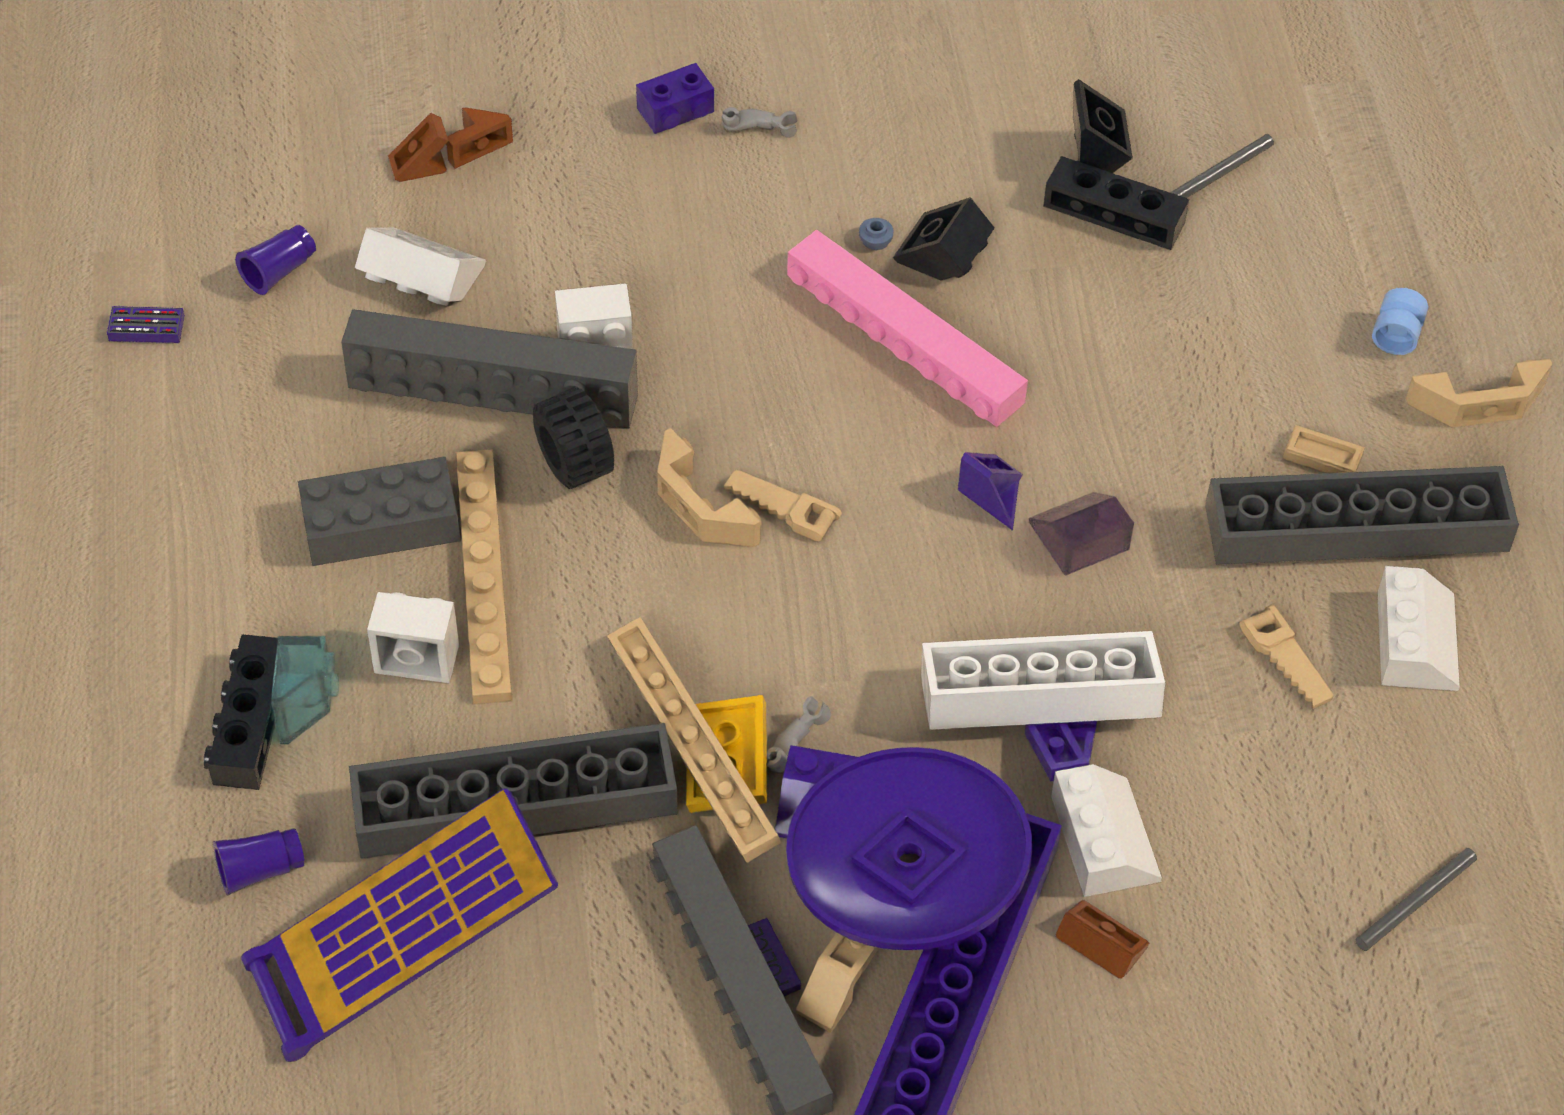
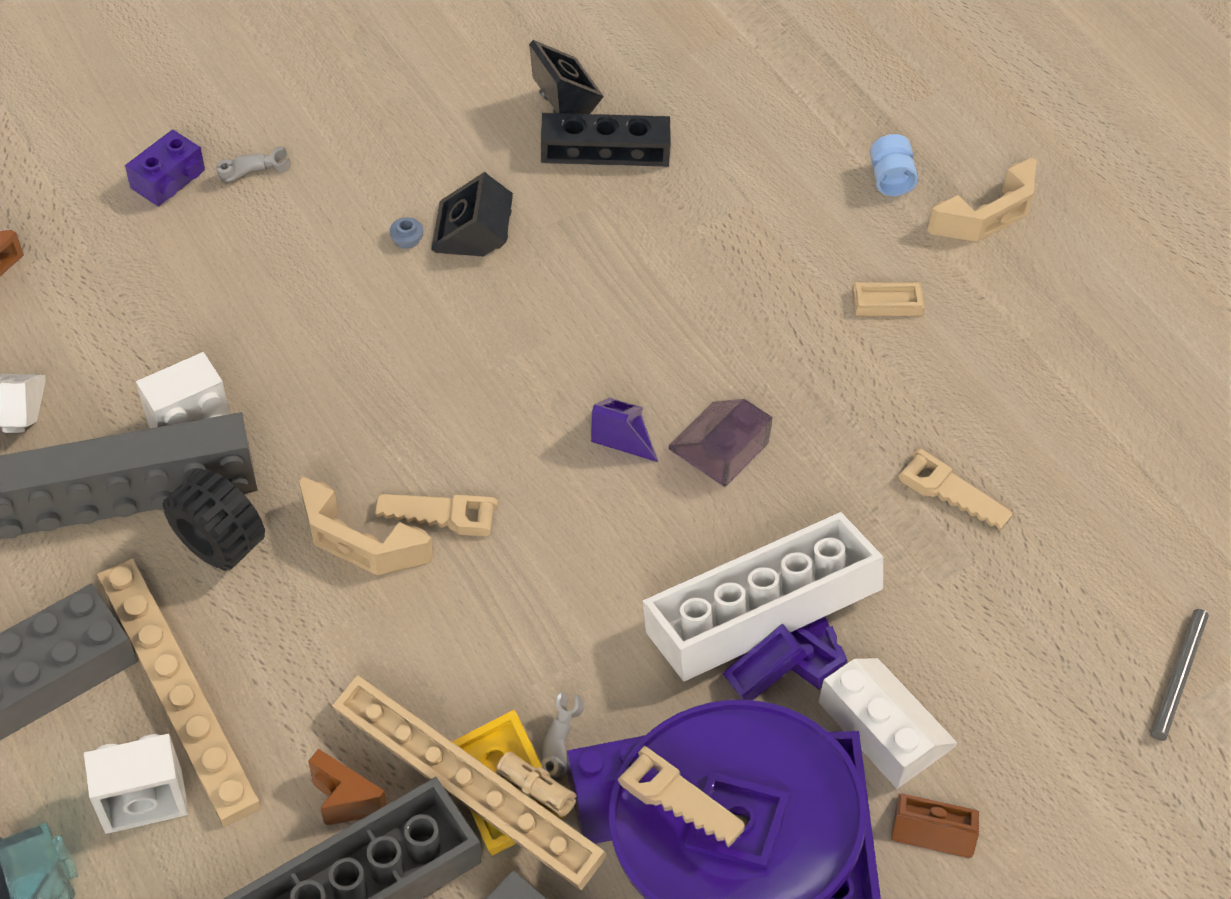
camera: 25 degrees left, 0 degrees up
bright pink brick [787,230,1028,427] -> none
dark grey bar [1170,134,1274,198] -> none
dark grey brick [1205,466,1519,565] -> none
white slope [1378,566,1460,691] -> none
none -> dark orange slope [308,749,387,825]
none -> tan pin [496,752,576,817]
none -> tan piece [618,746,745,847]
none -> dark purple tile [722,624,808,700]

